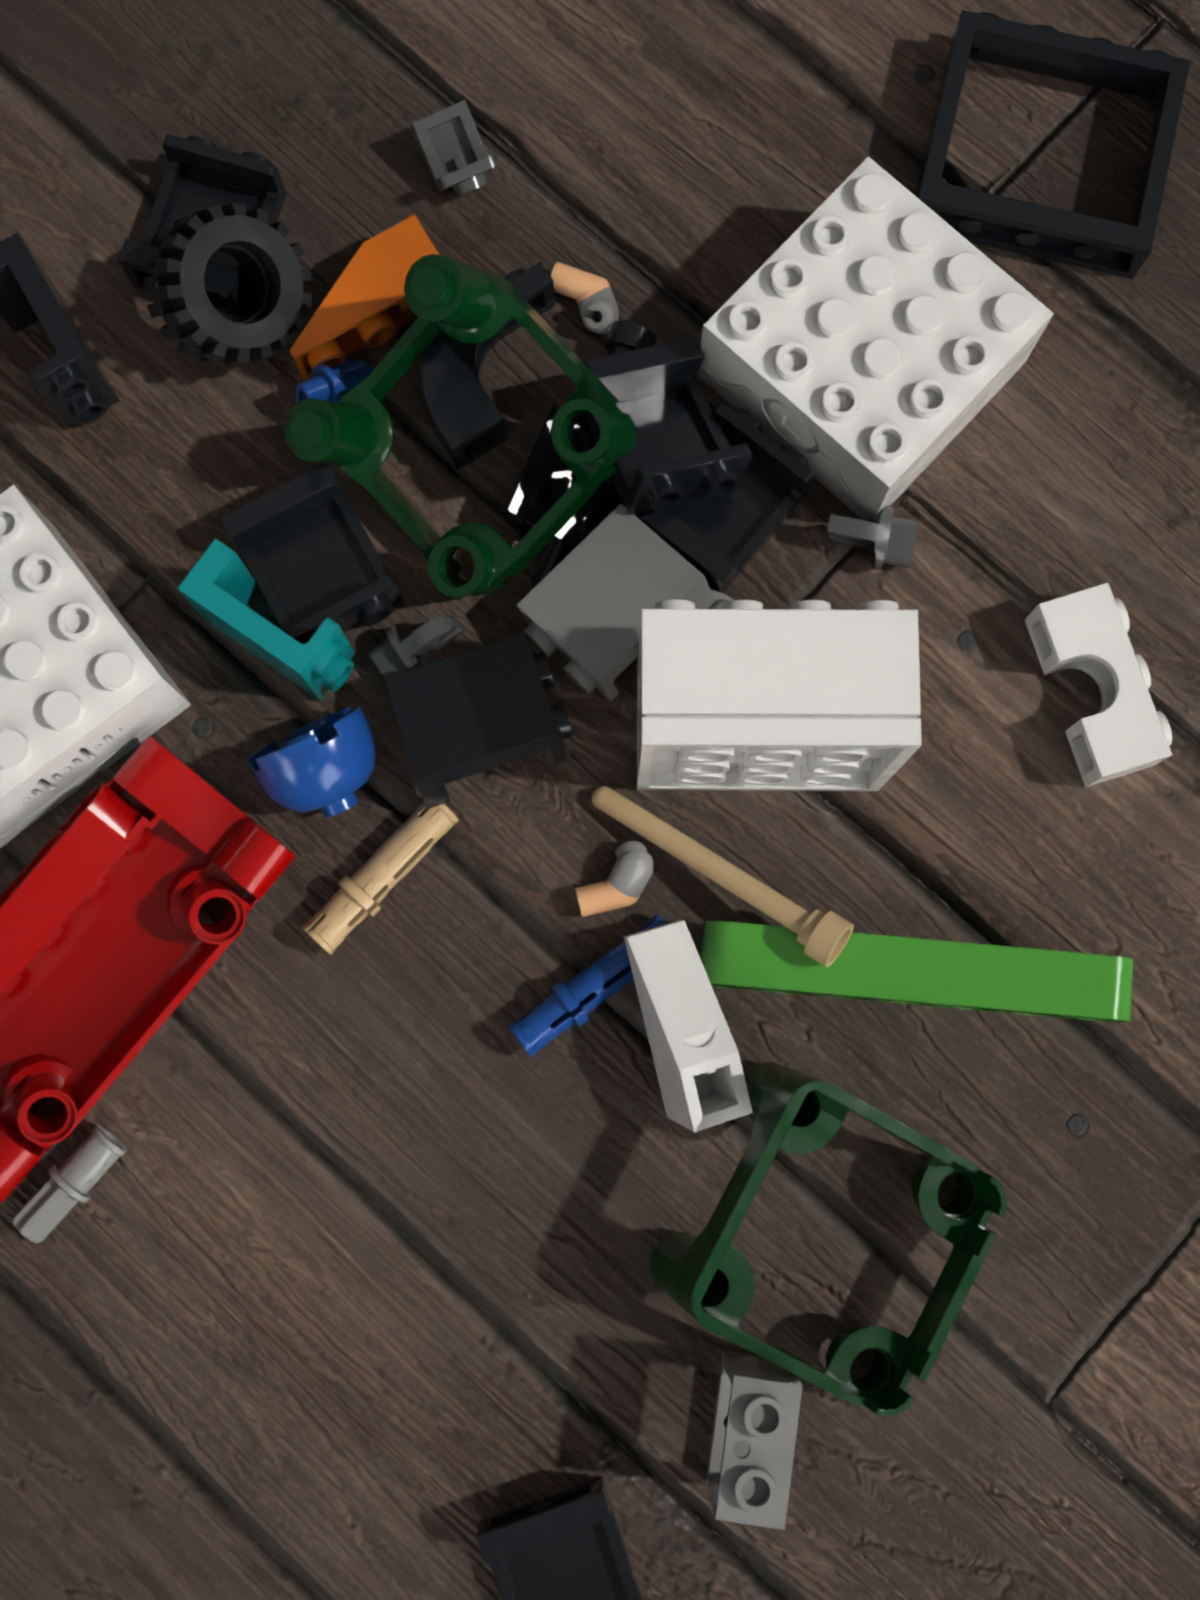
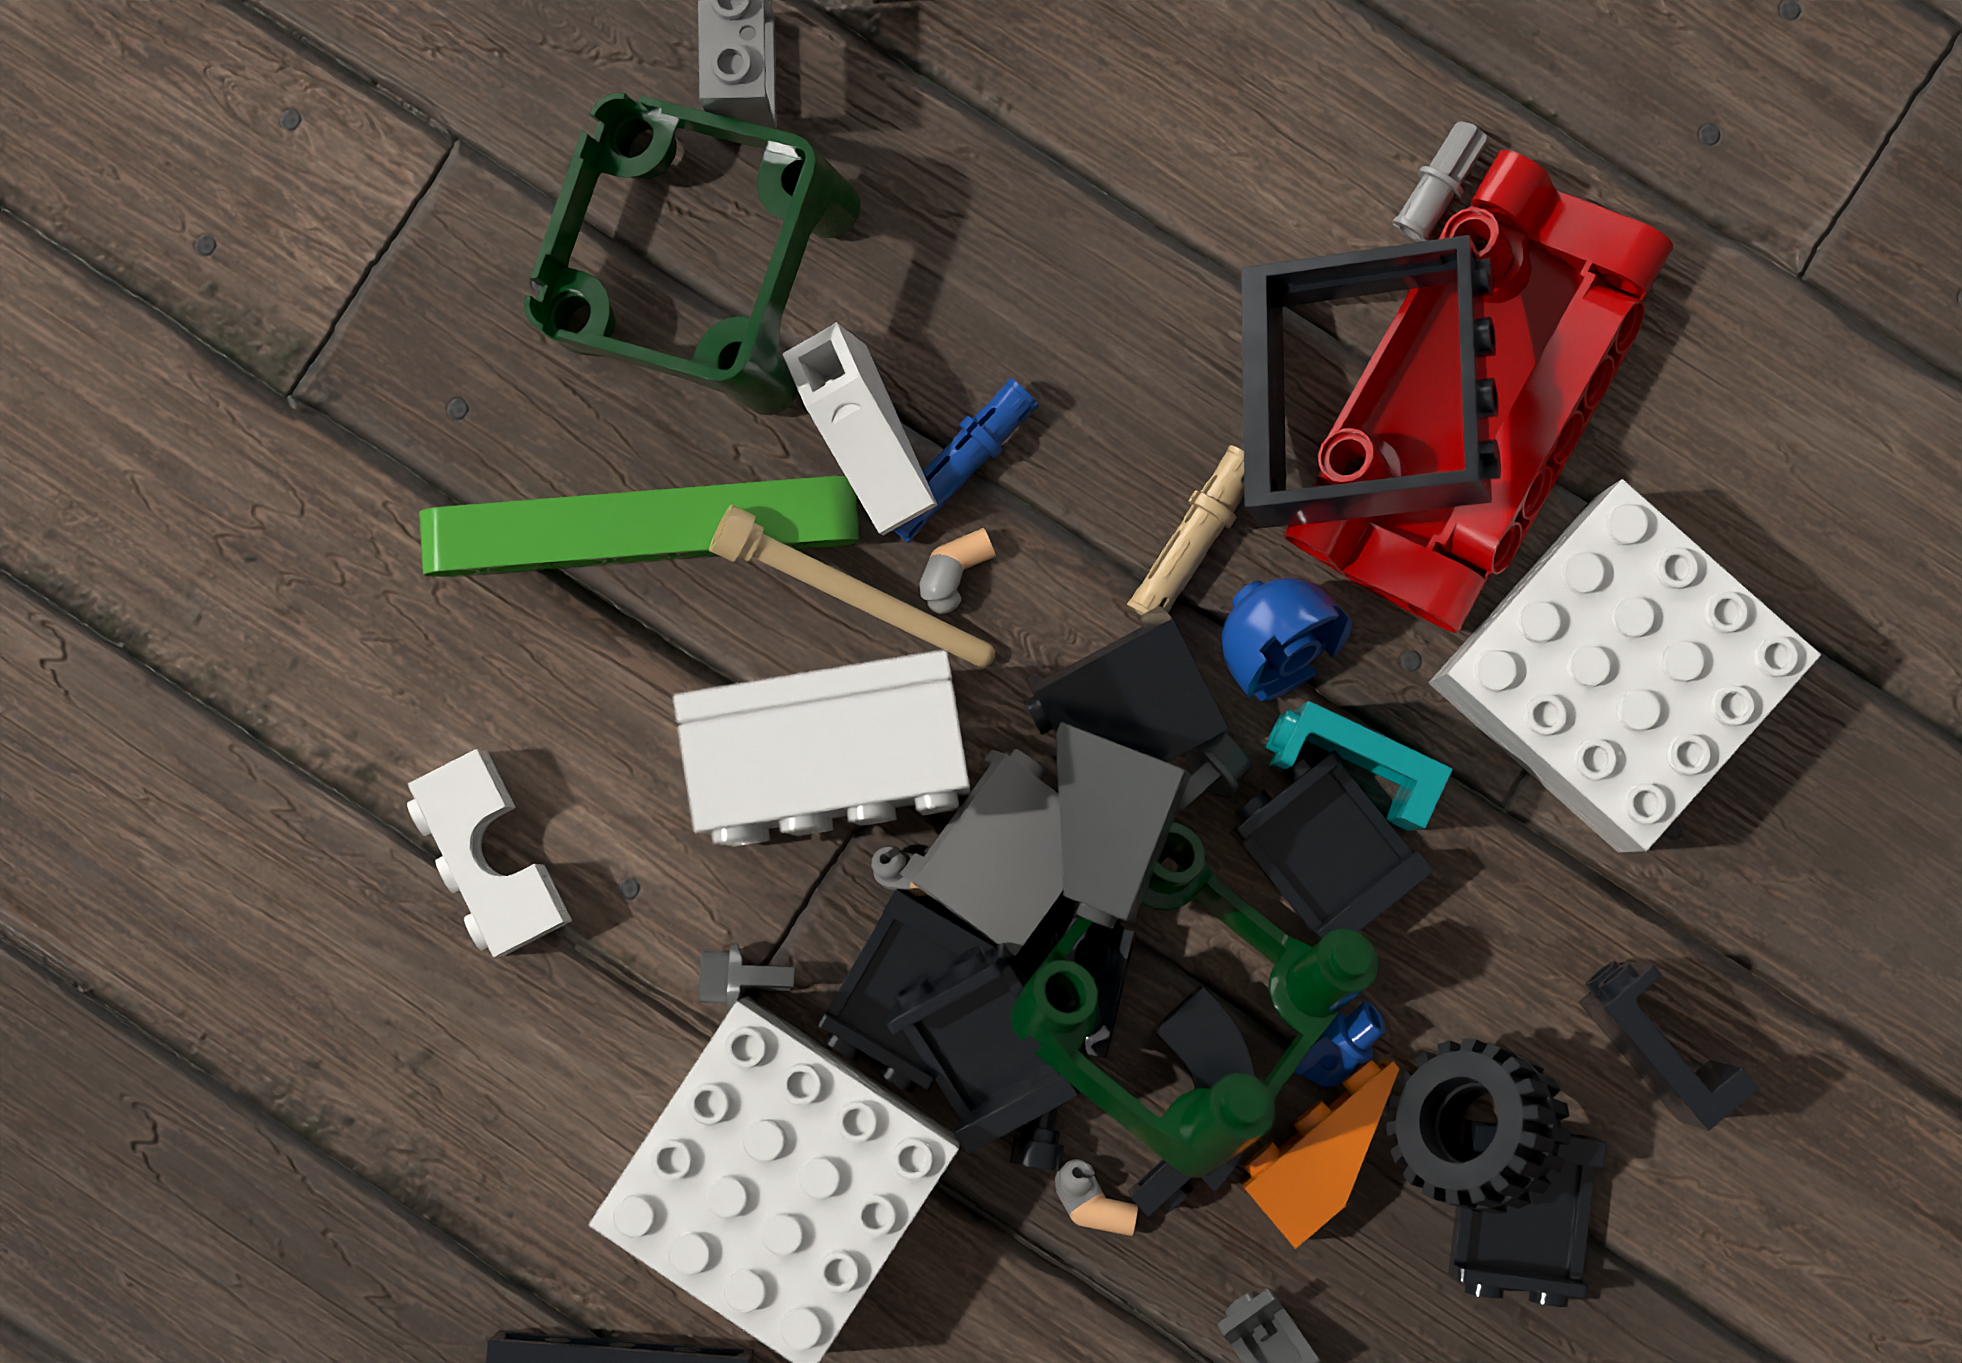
camera: 175 degrees right, 5 degrees up
none -> dark grey slope [1056,722,1191,928]
none -> black window [1241,235,1501,528]

